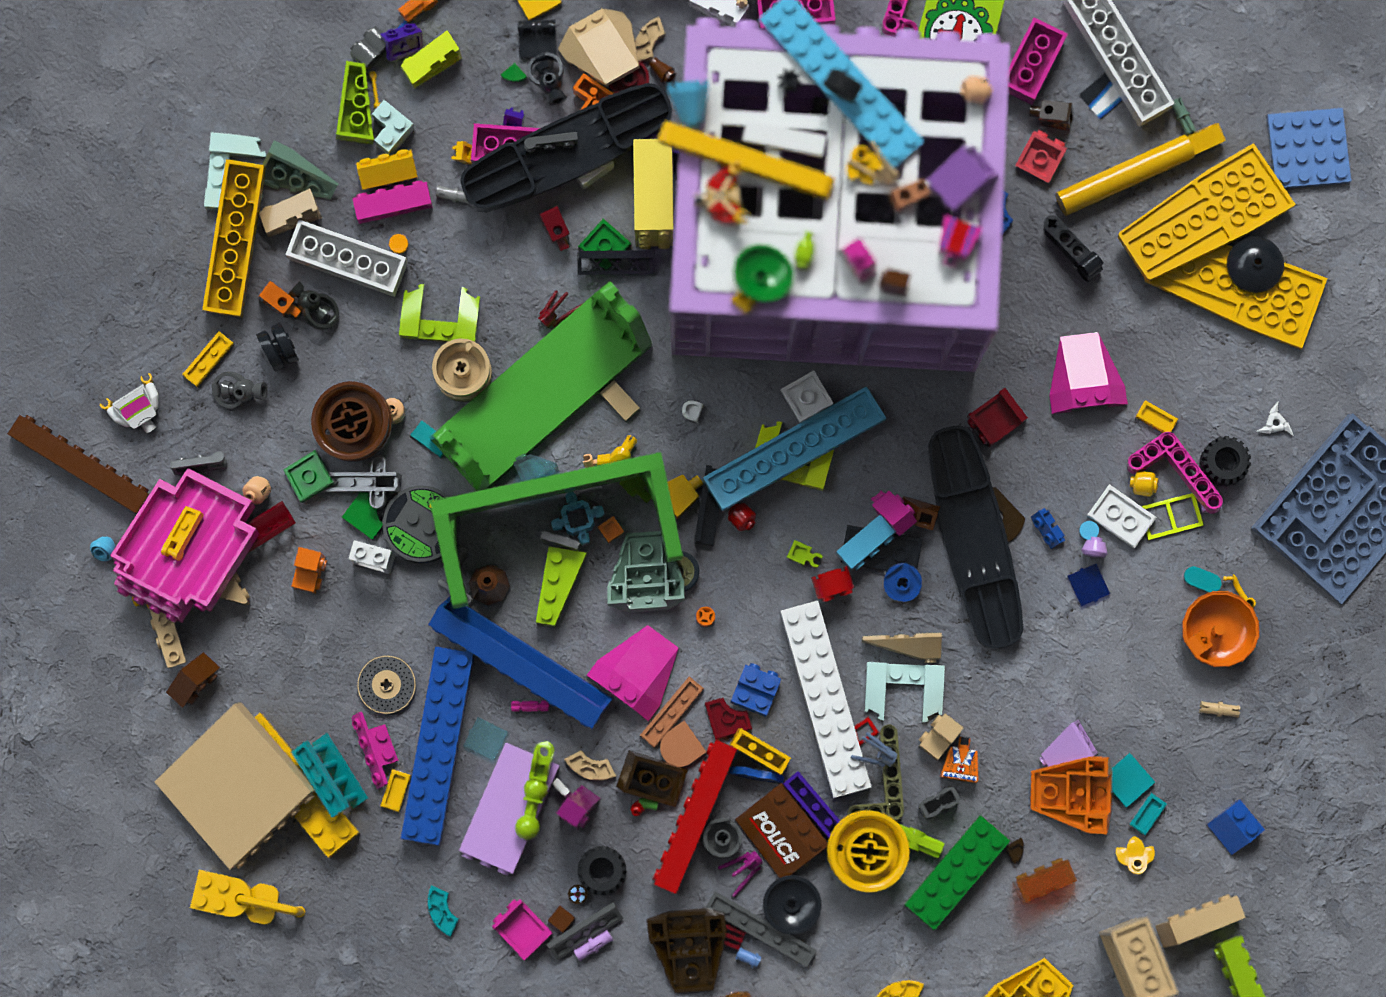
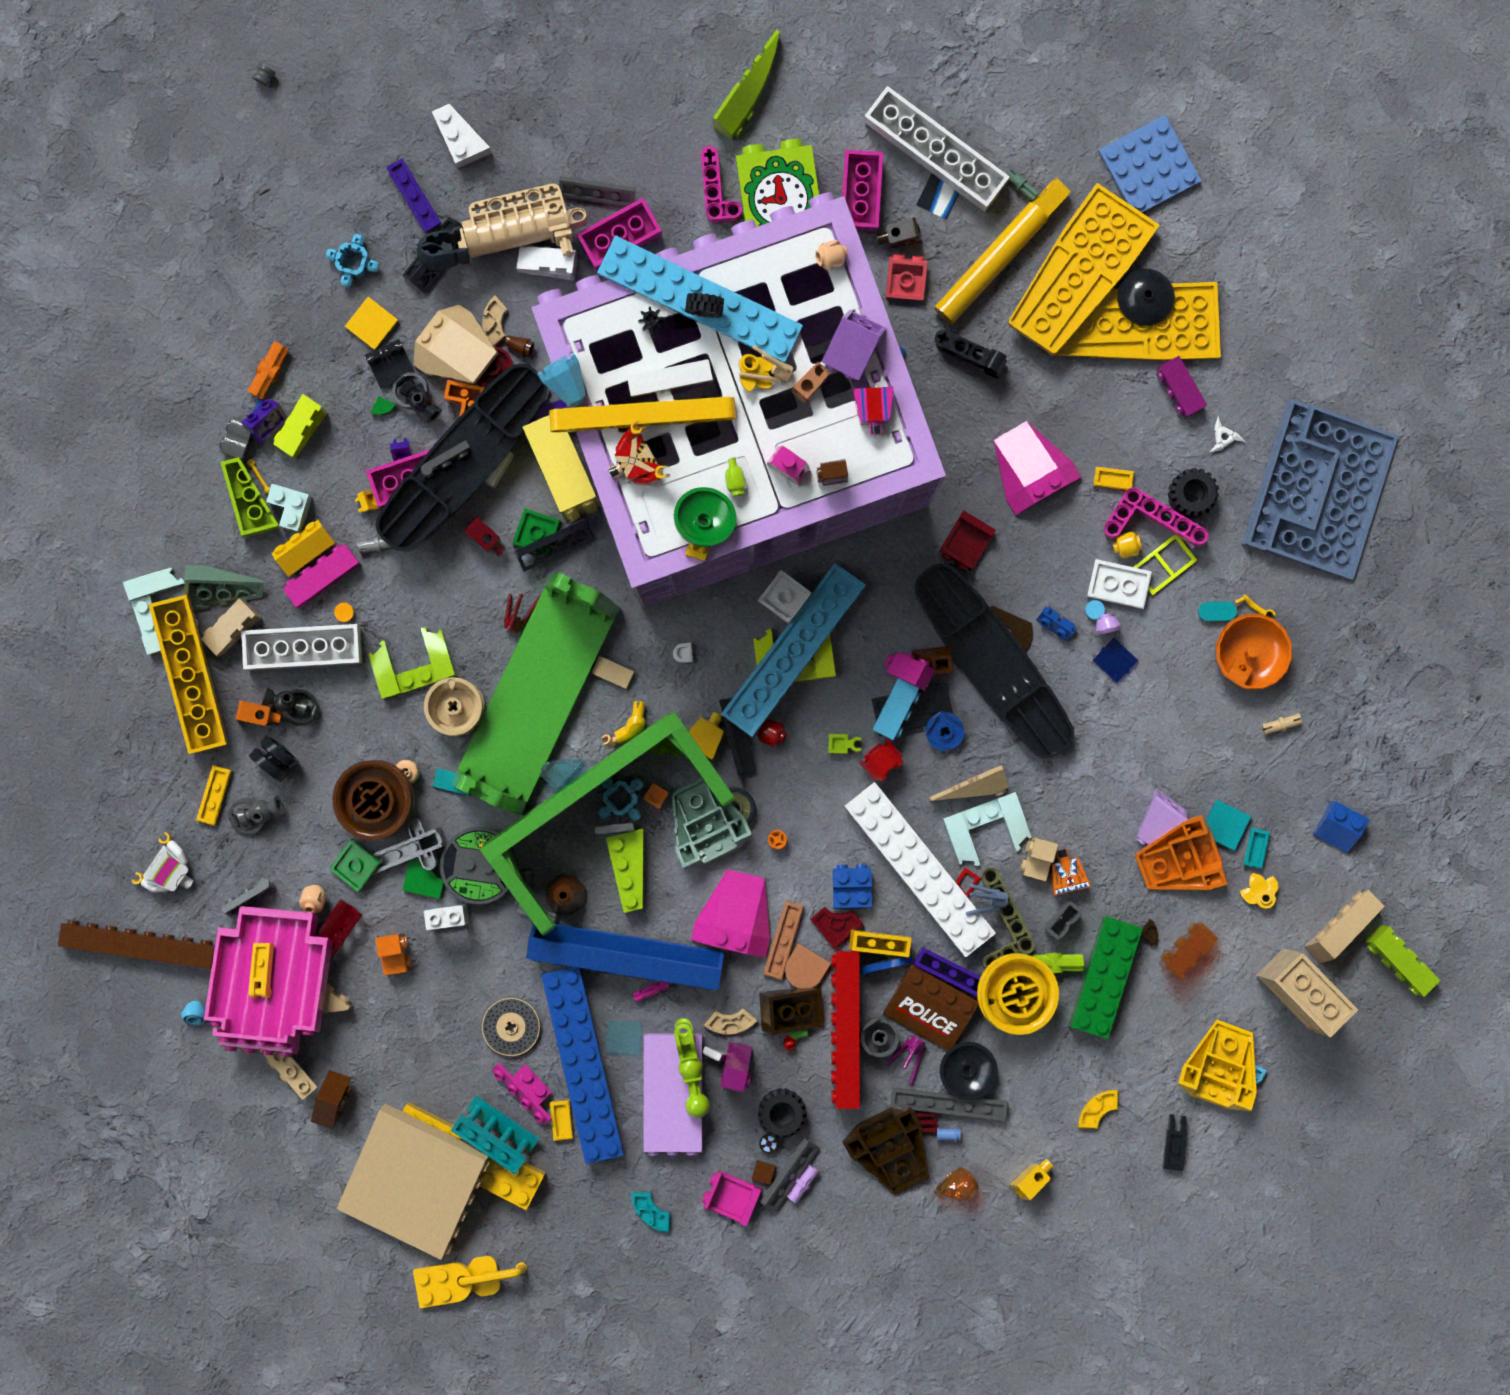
camera: 25 degrees left, 5 degrees up
none -> magenta brick [1156,356,1207,419]

